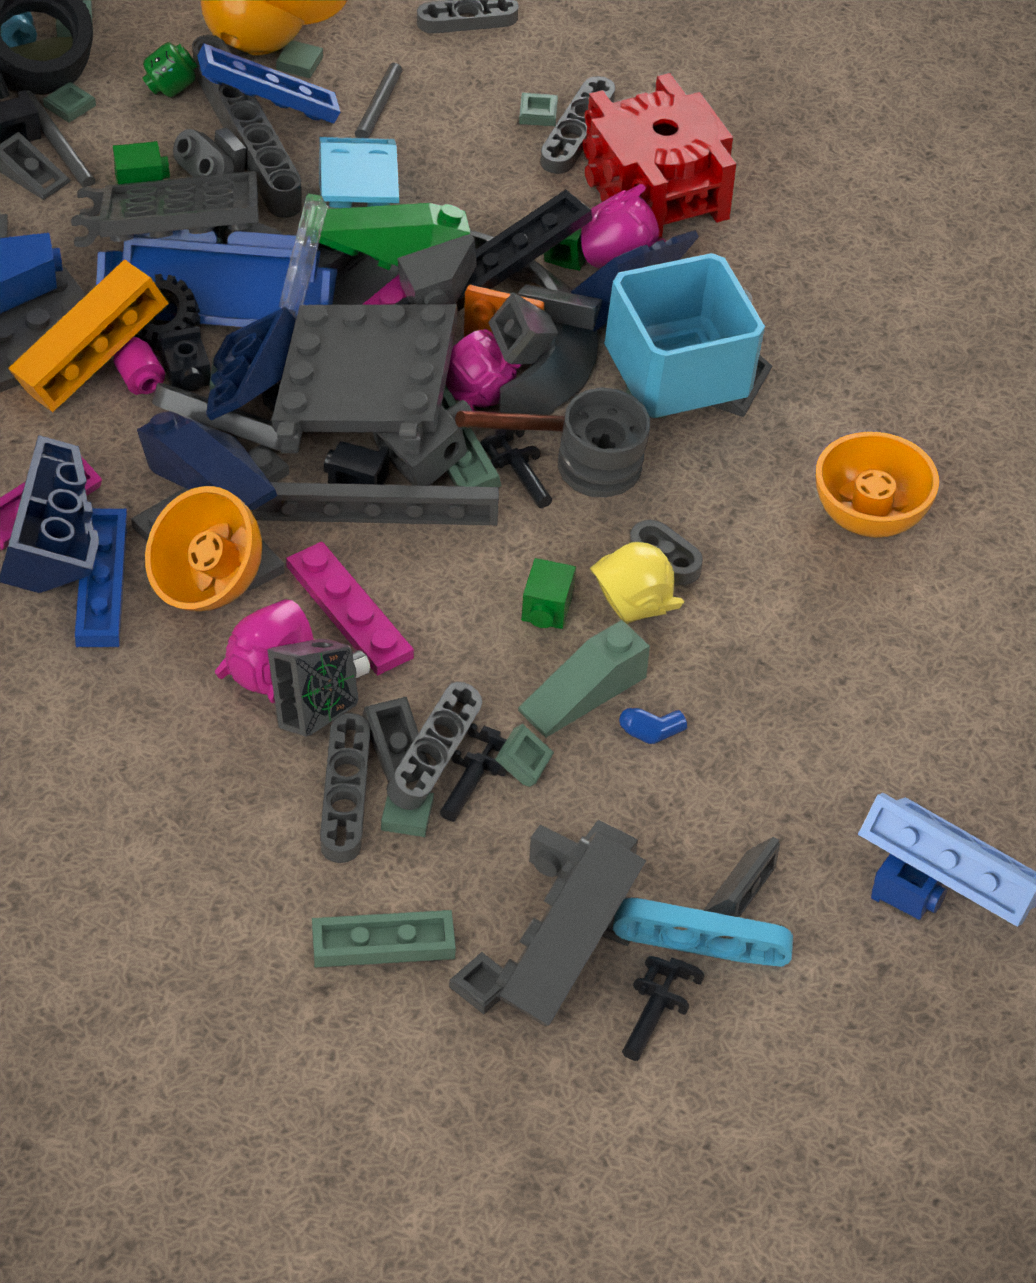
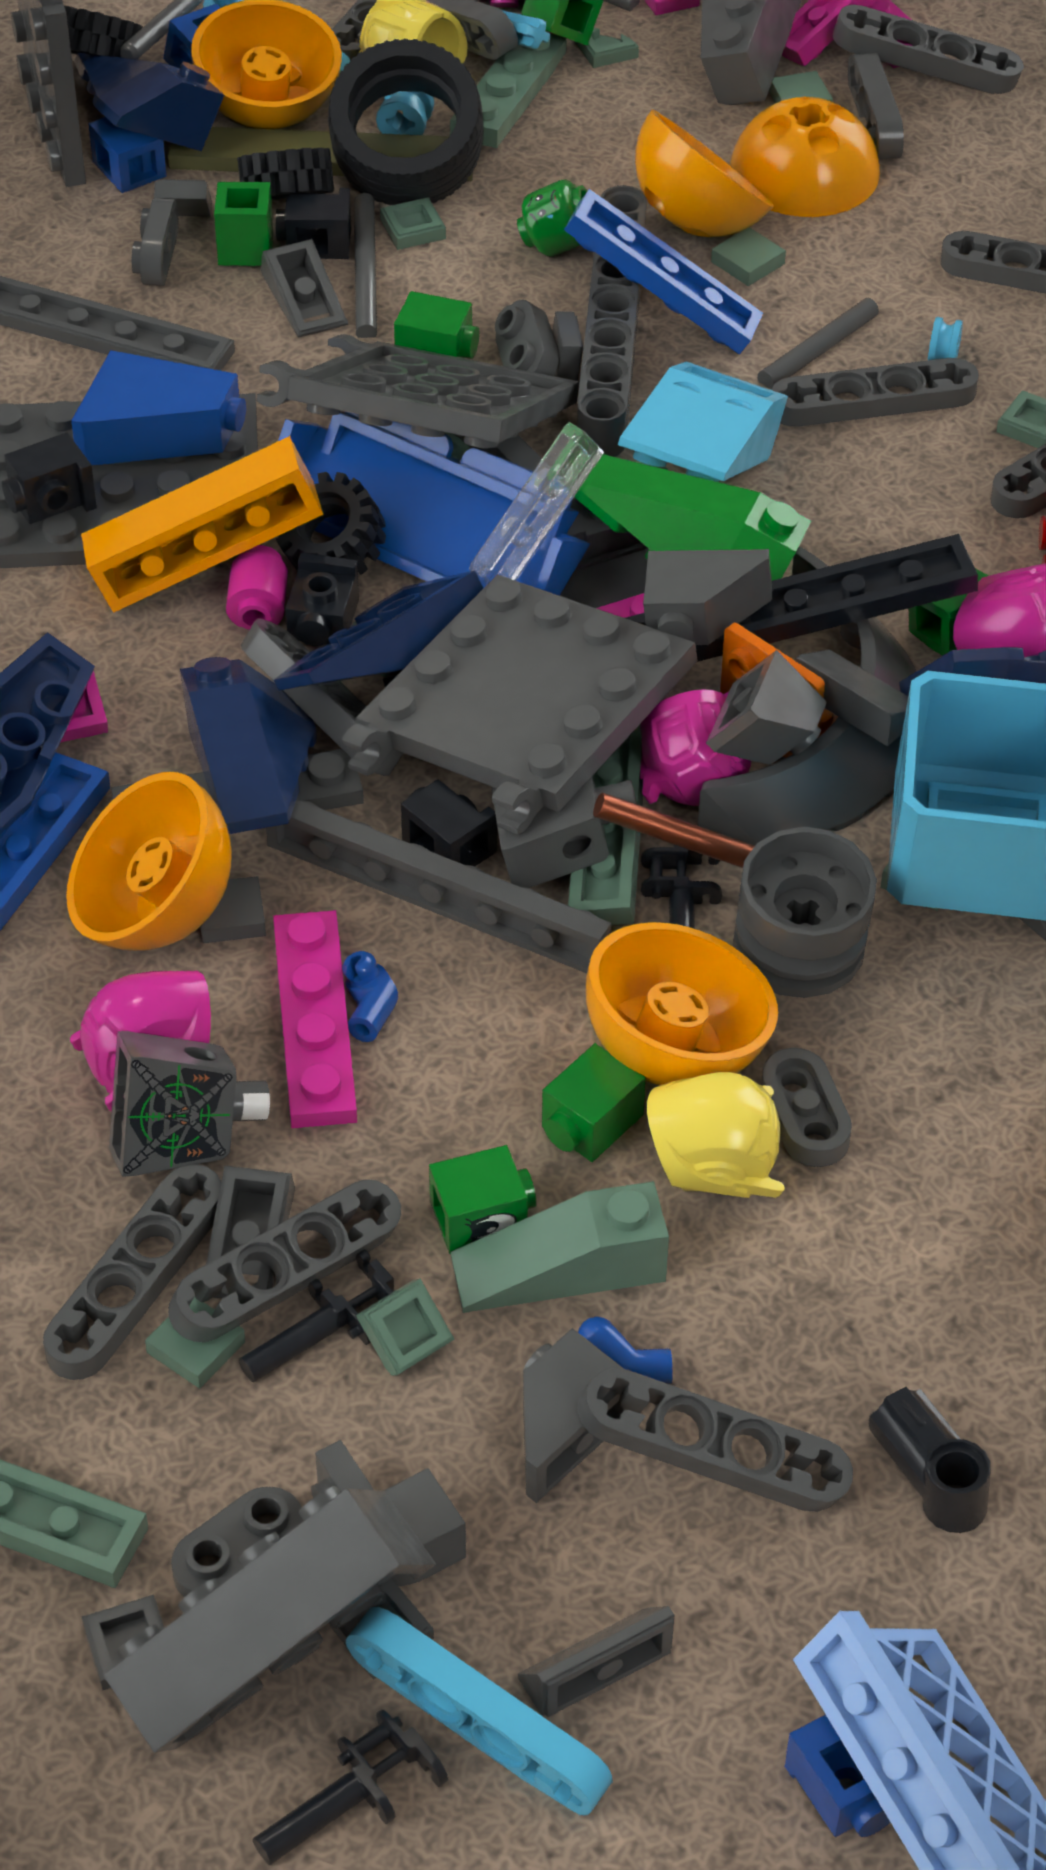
camera: 30 degrees right, 0 degrees up
none -> dark grey plate [171,1487,304,1597]
none -> blue arm [342,951,398,1042]
none -> green brick [429,1145,537,1254]
none -> dark grey slope [523,1328,626,1503]
none -> dark grey beam [577,1367,853,1512]
none -> light orange piece [586,922,778,1086]
none -> dark grey beam [771,358,979,426]
none -> black piece [869,1387,991,1533]
none -> medium azure bush [928,317,963,360]

